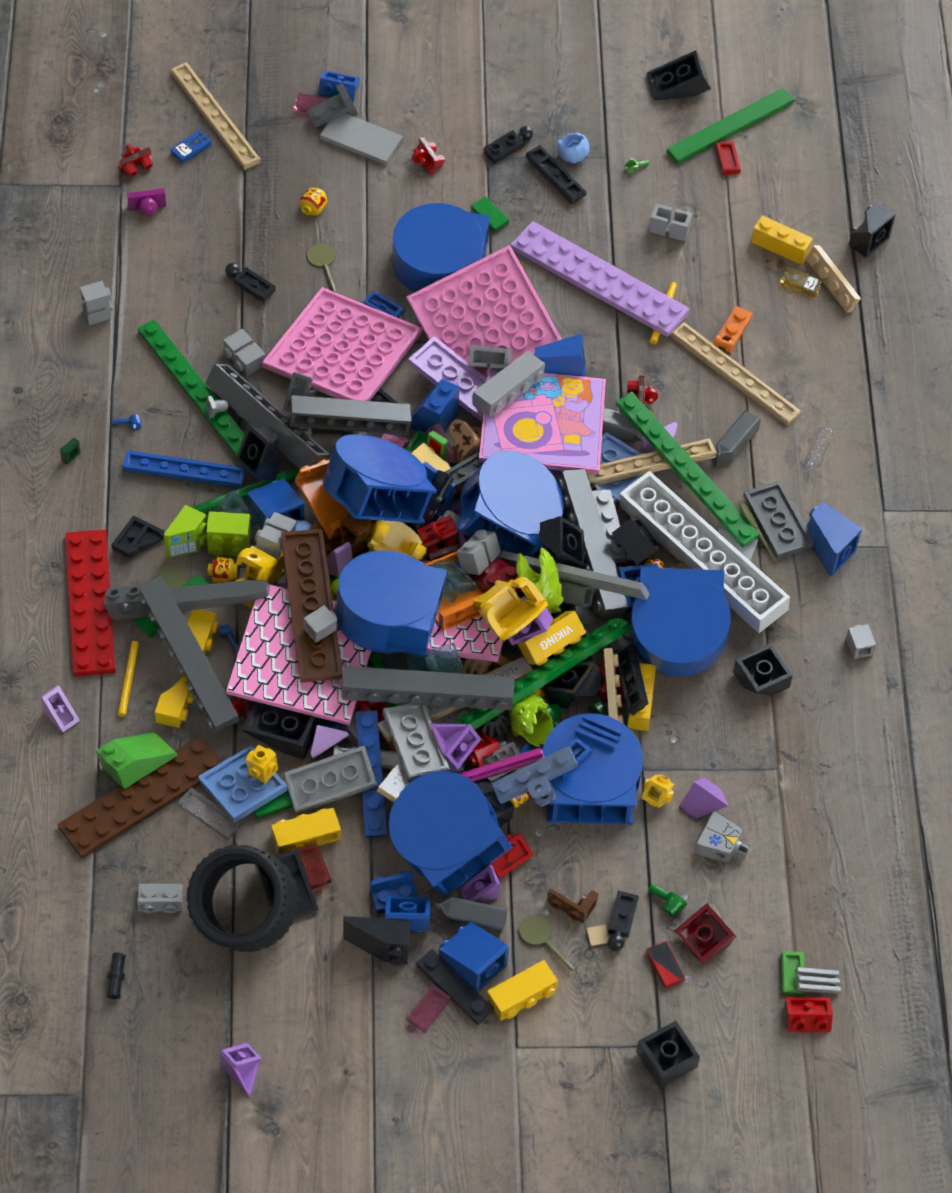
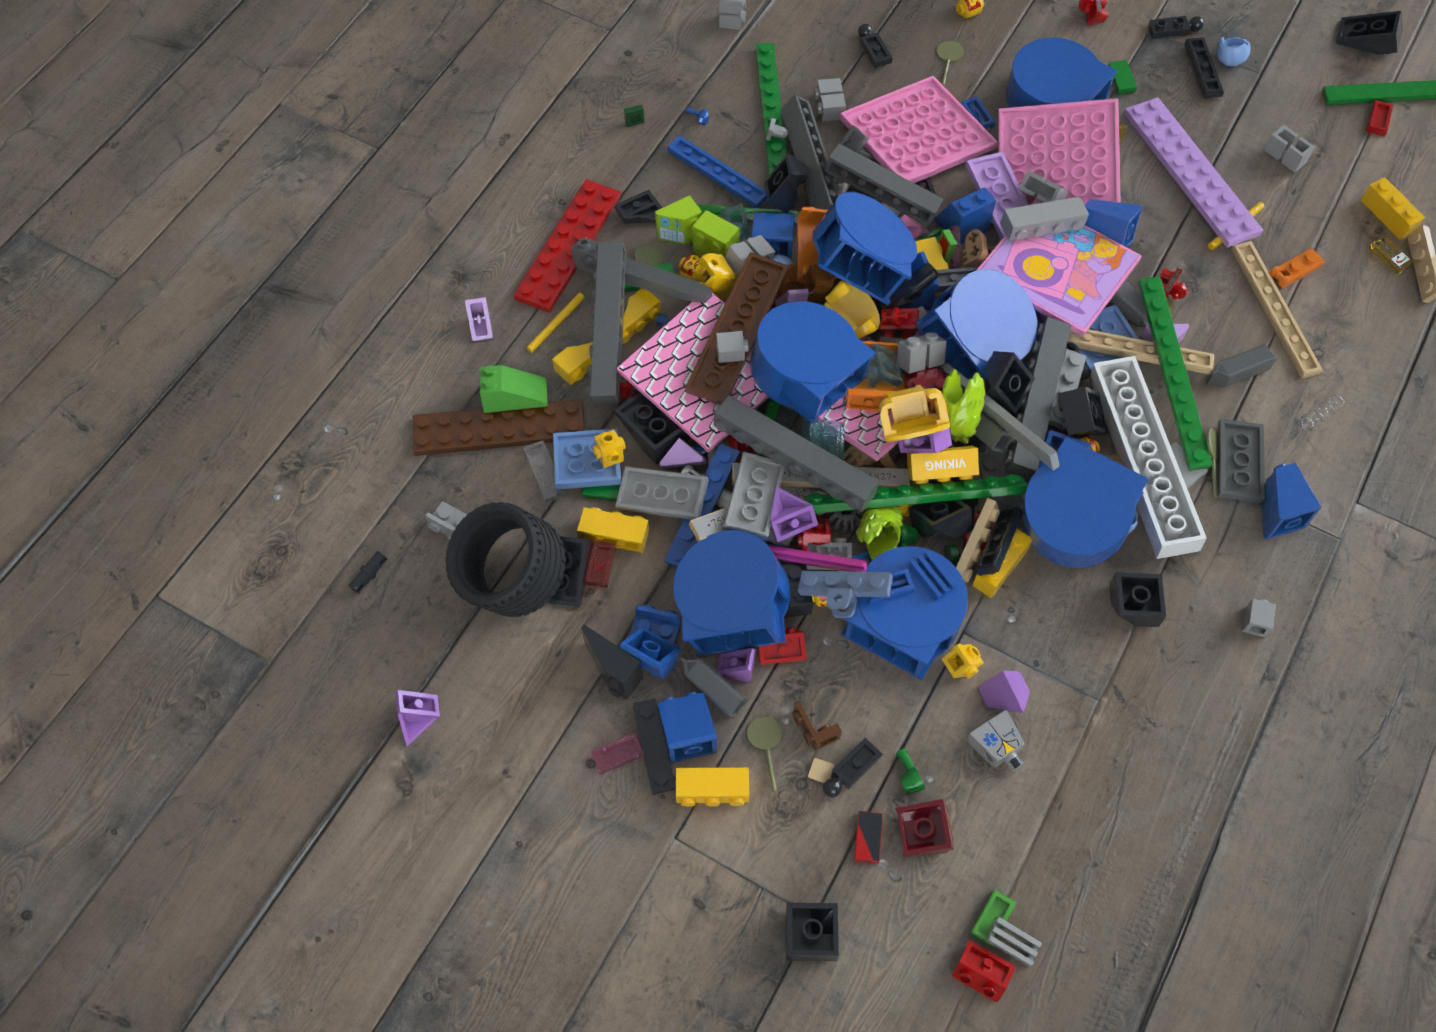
camera: 35 degrees right, 5 degrees up
bright green hand [624,159,650,174] -> none

